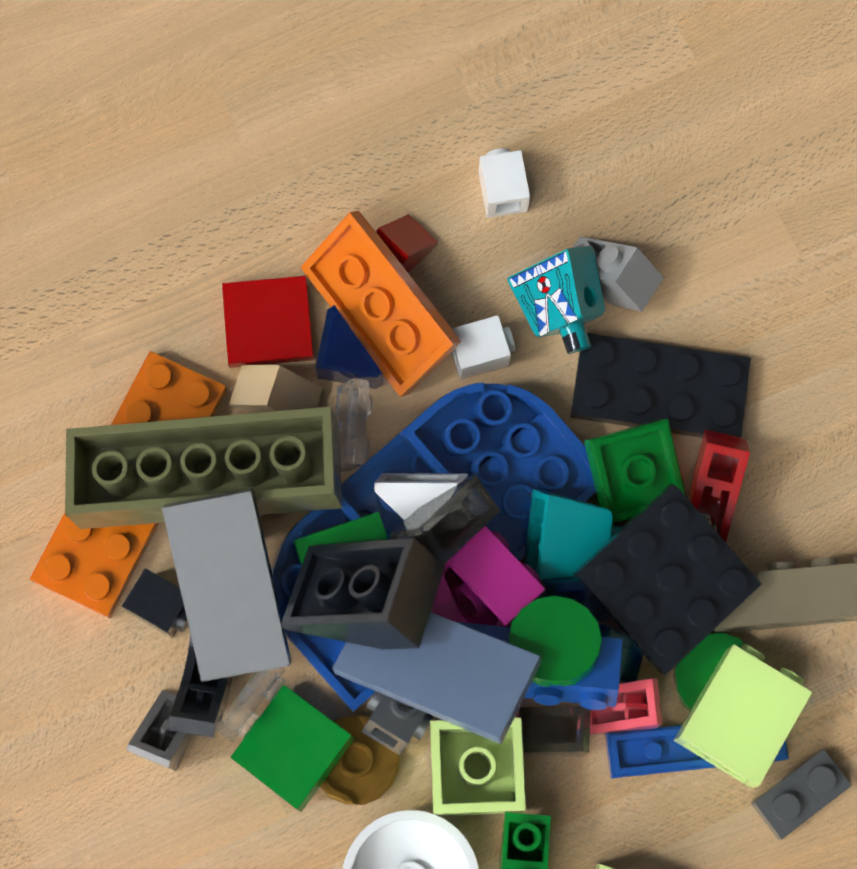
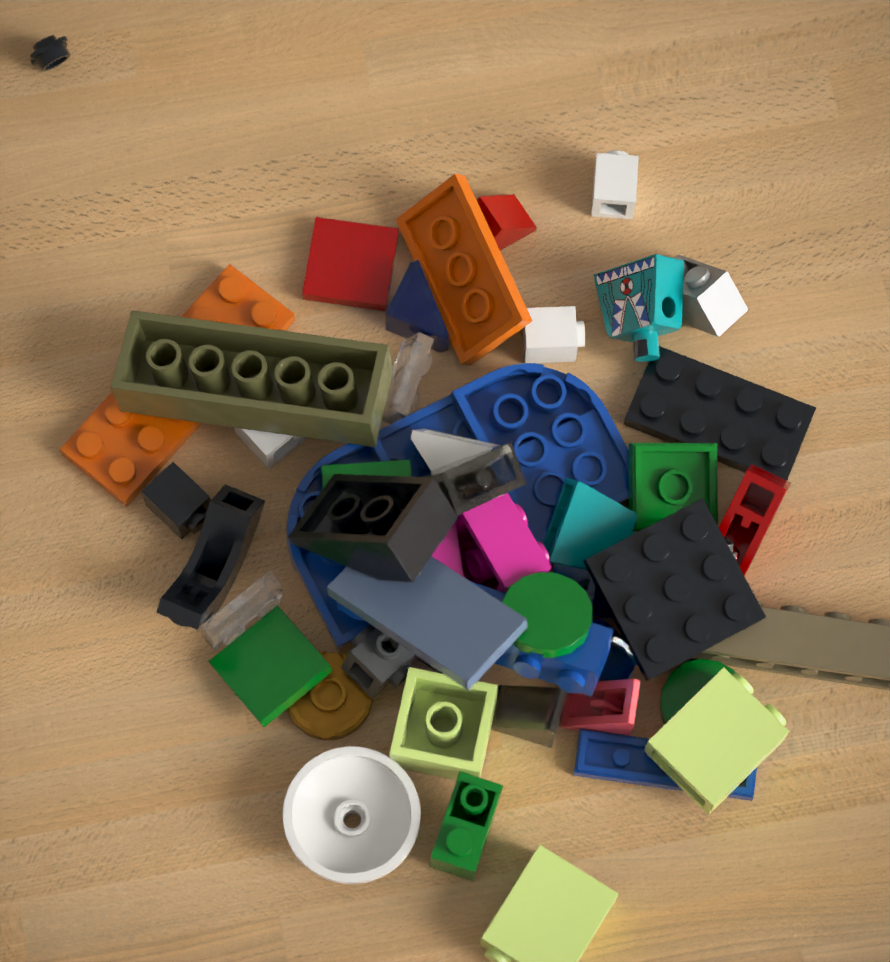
camera: 15 degrees right, 5 degrees down
light grey slope [127,690,192,771] -> none
tile [162,488,291,682] -> none
tan slope [229,365,323,413] -> none
dark grey plate [751,749,852,840] -> none

